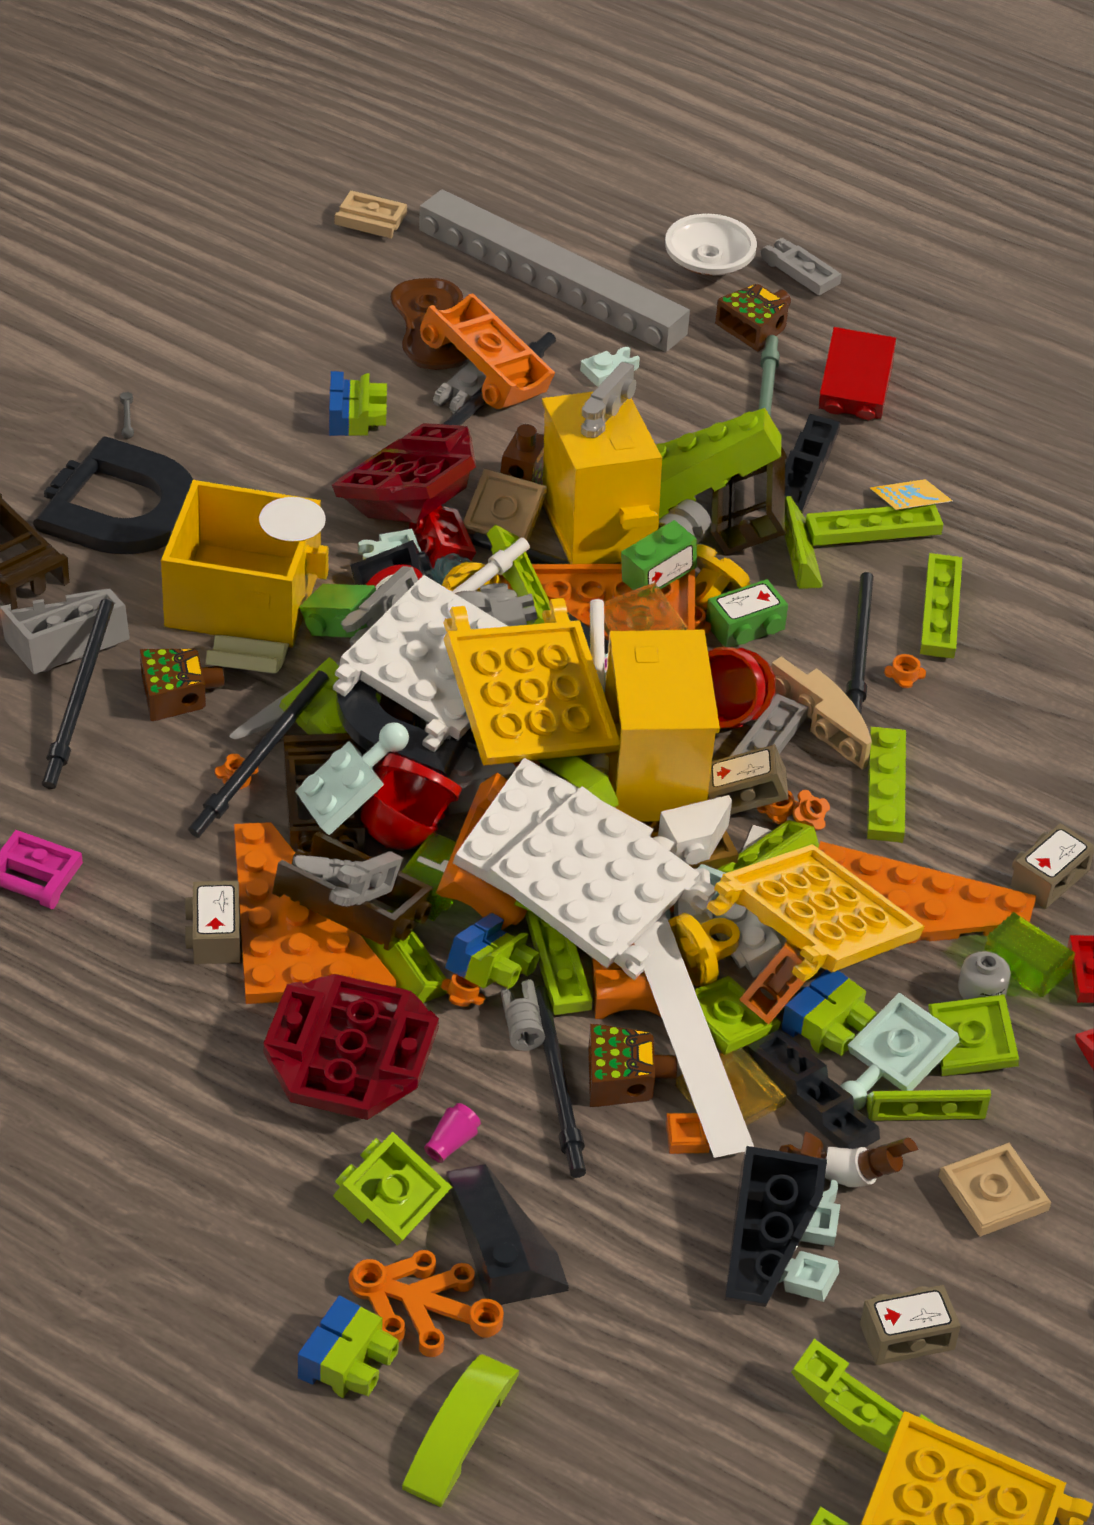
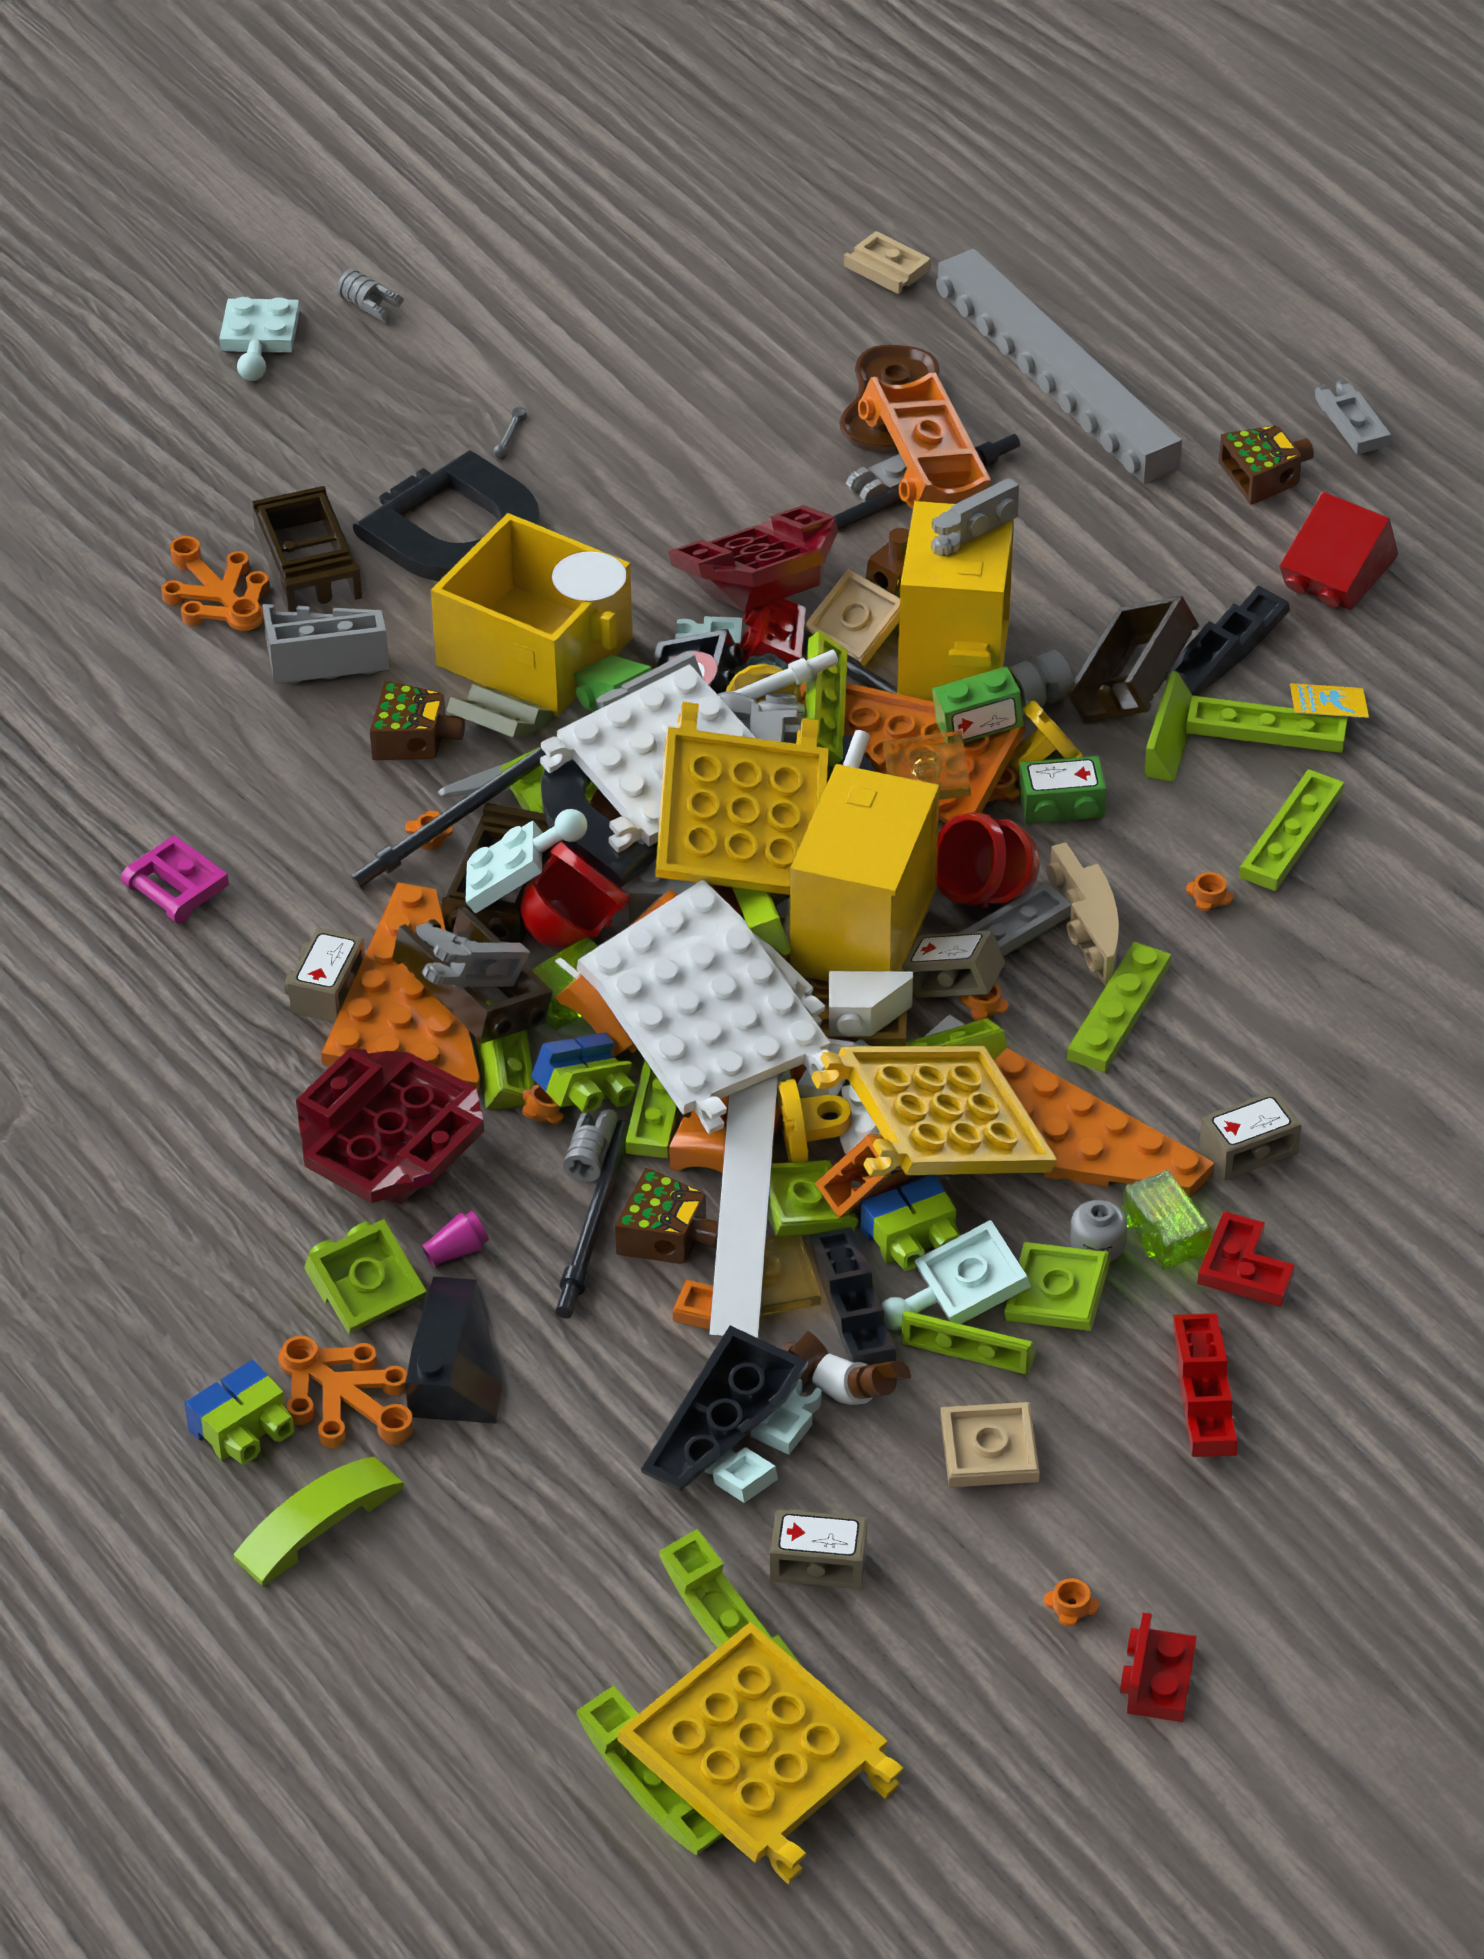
camera: 25 degrees right, 0 degrees up
black bar [42,599,114,789] -> none
lime hips [329,371,387,436] -> none
light aqua plate [580,347,640,387] -> none
lime wedge [656,408,782,519] -> none
white dish [665,214,757,276] -> none
sand green bar [758,335,780,417] -> none
orange plate [792,790,830,831] -> none
black bar [846,572,874,714] -> none

